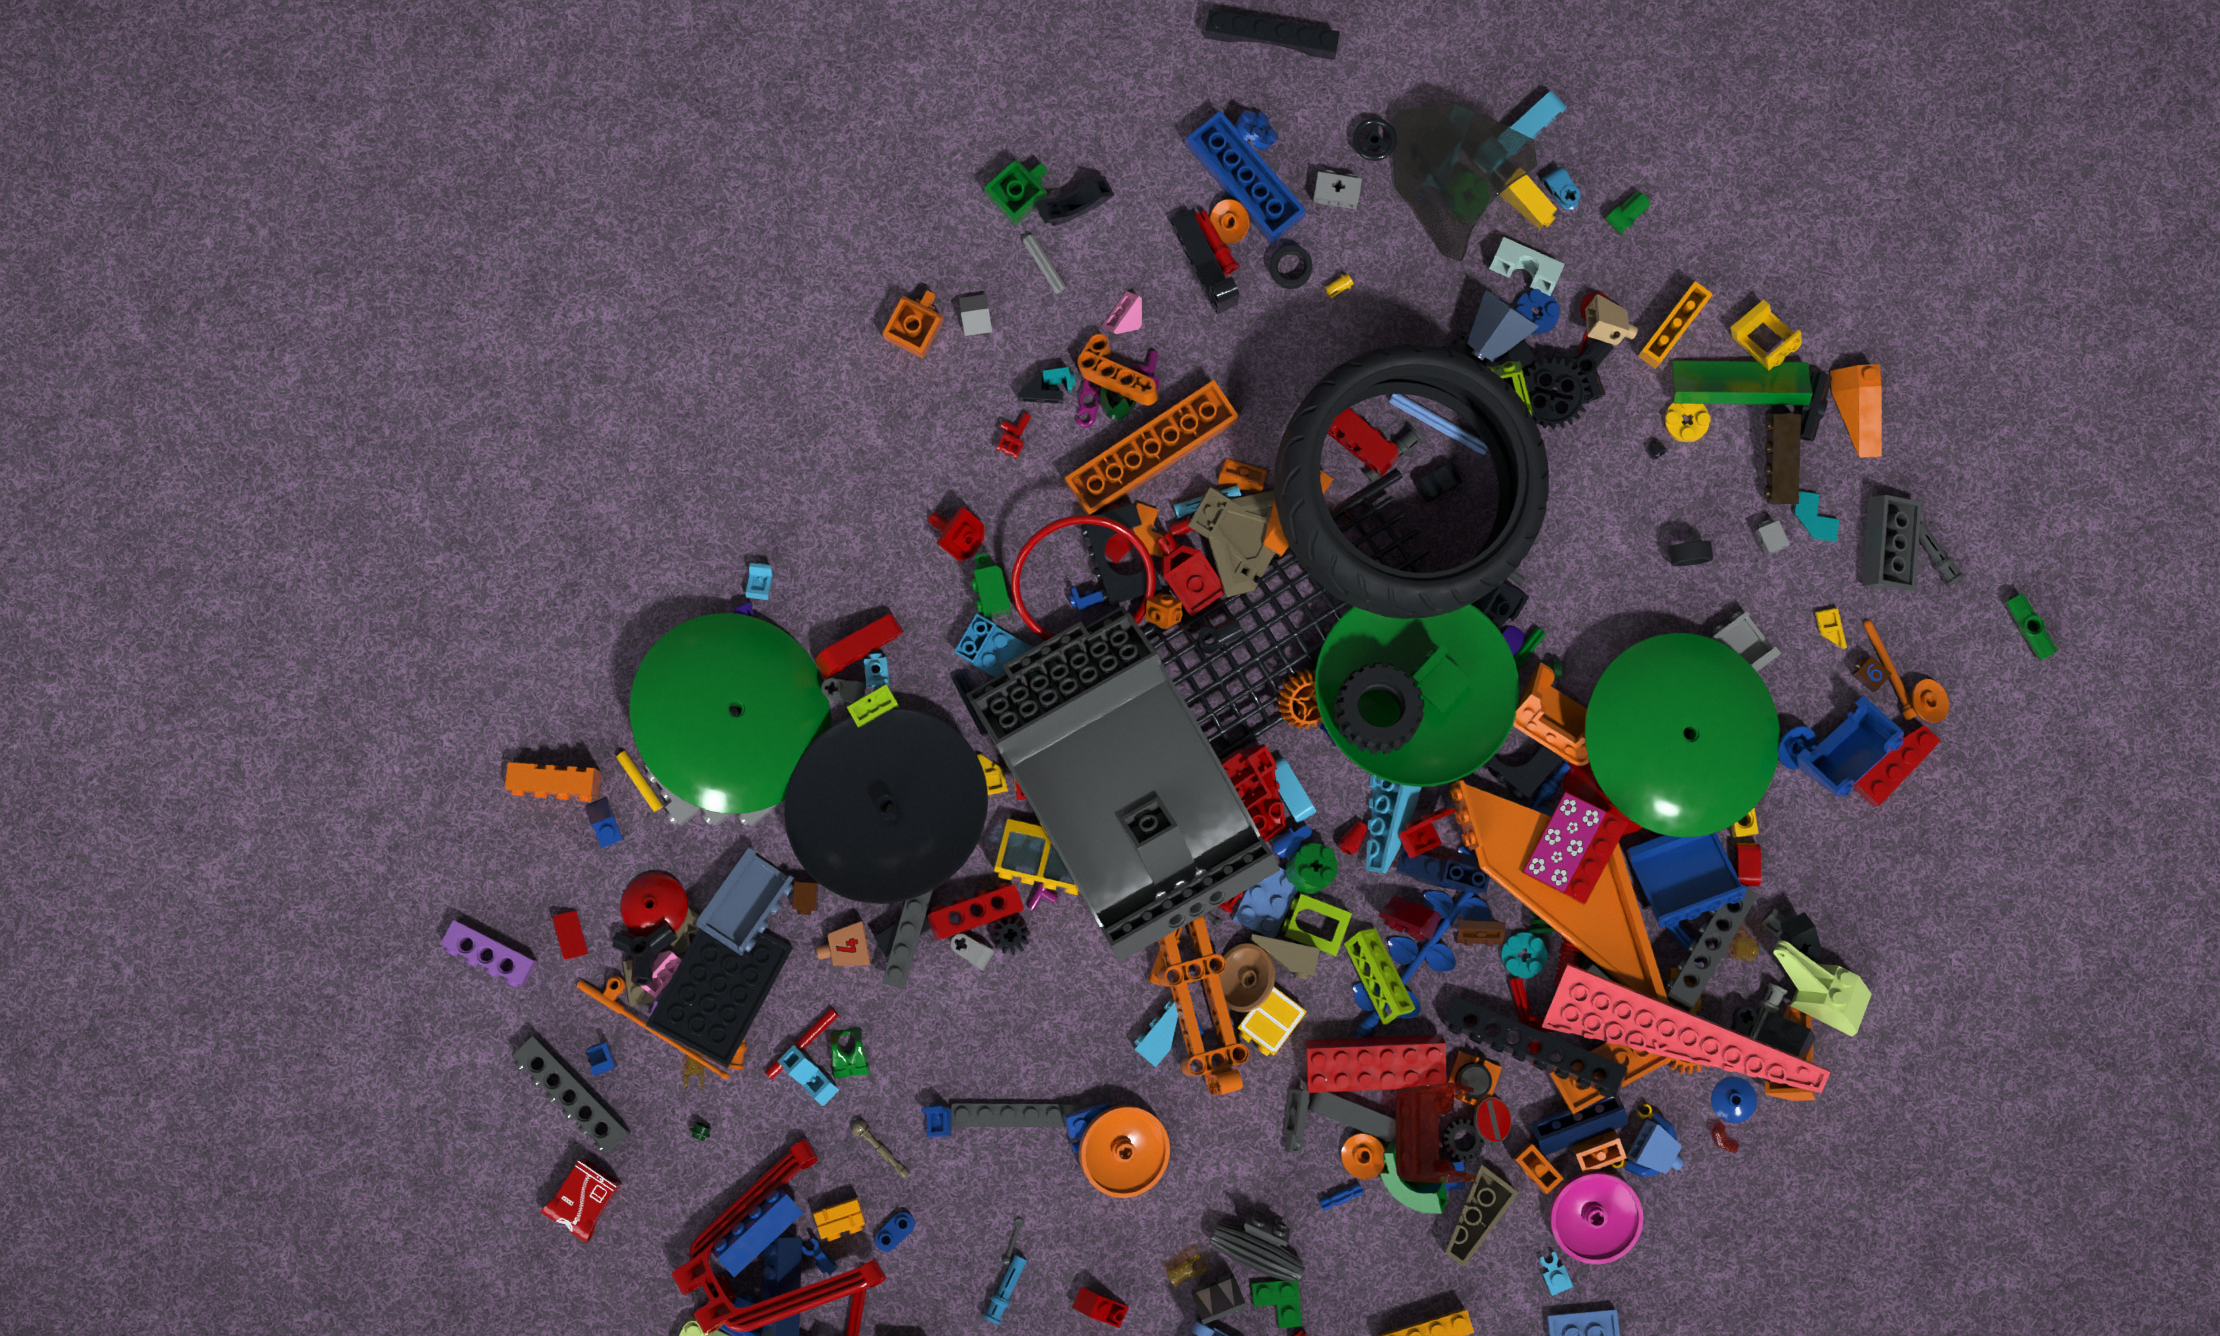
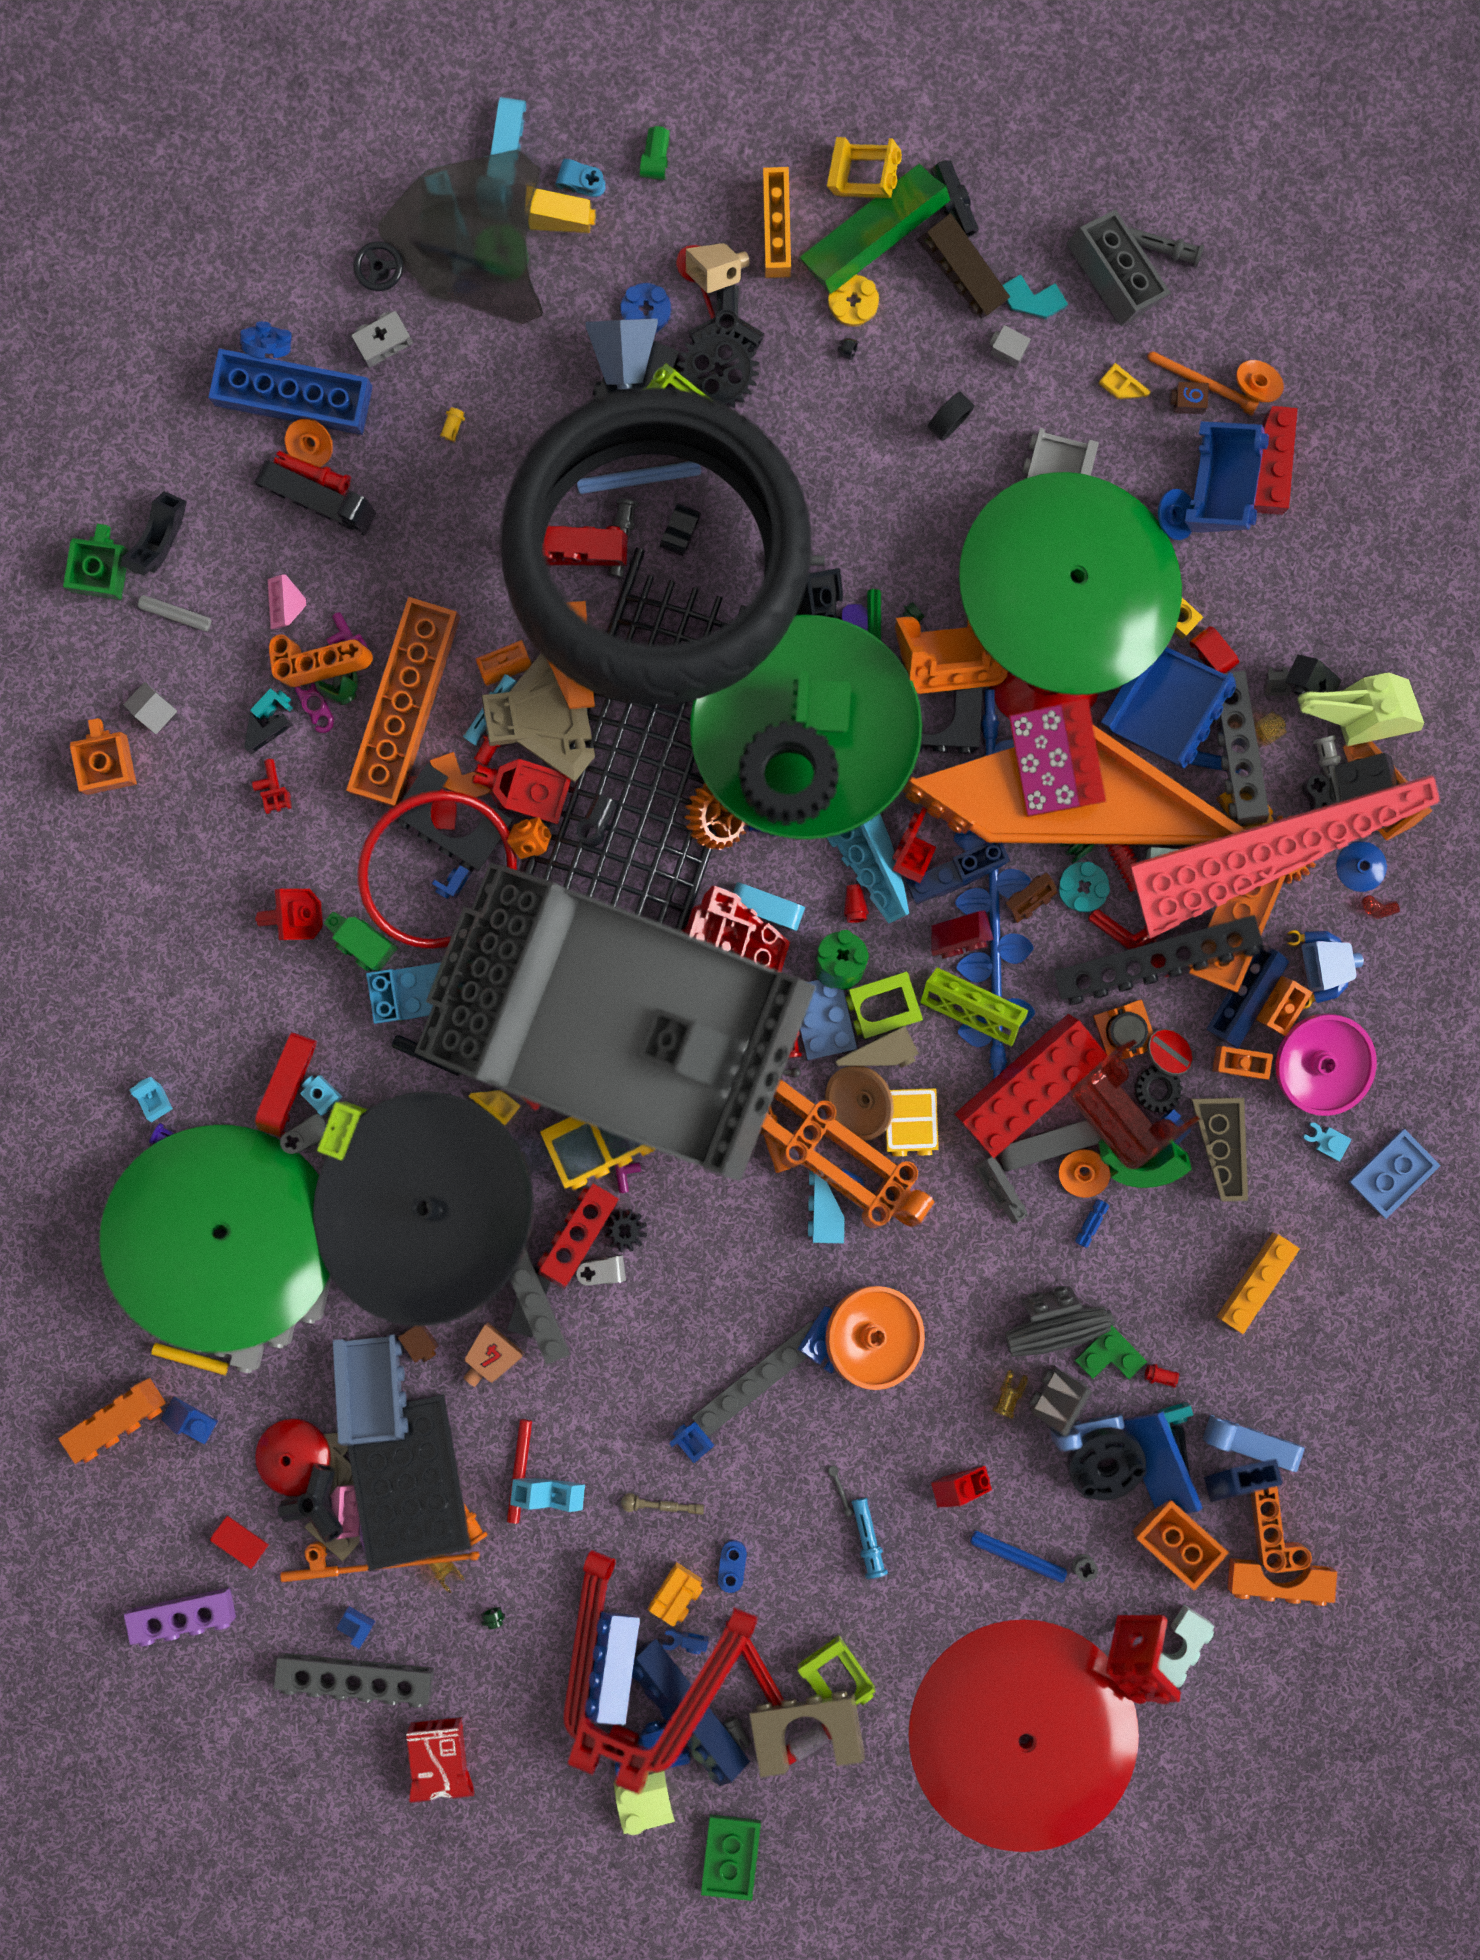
camera: 40 degrees left, 5 degrees up
green piece [831,1028,870,1079] -> none
black arch [1205,9,1340,60] -> none
black tyre [1270,245,1312,289] -> none
blue arm [1272,826,1312,858] -> none
light aqua arch [1489,237,1565,296] -> none
orange wedge [1830,364,1882,458] -> none
green piece [2005,593,2058,661] -> none

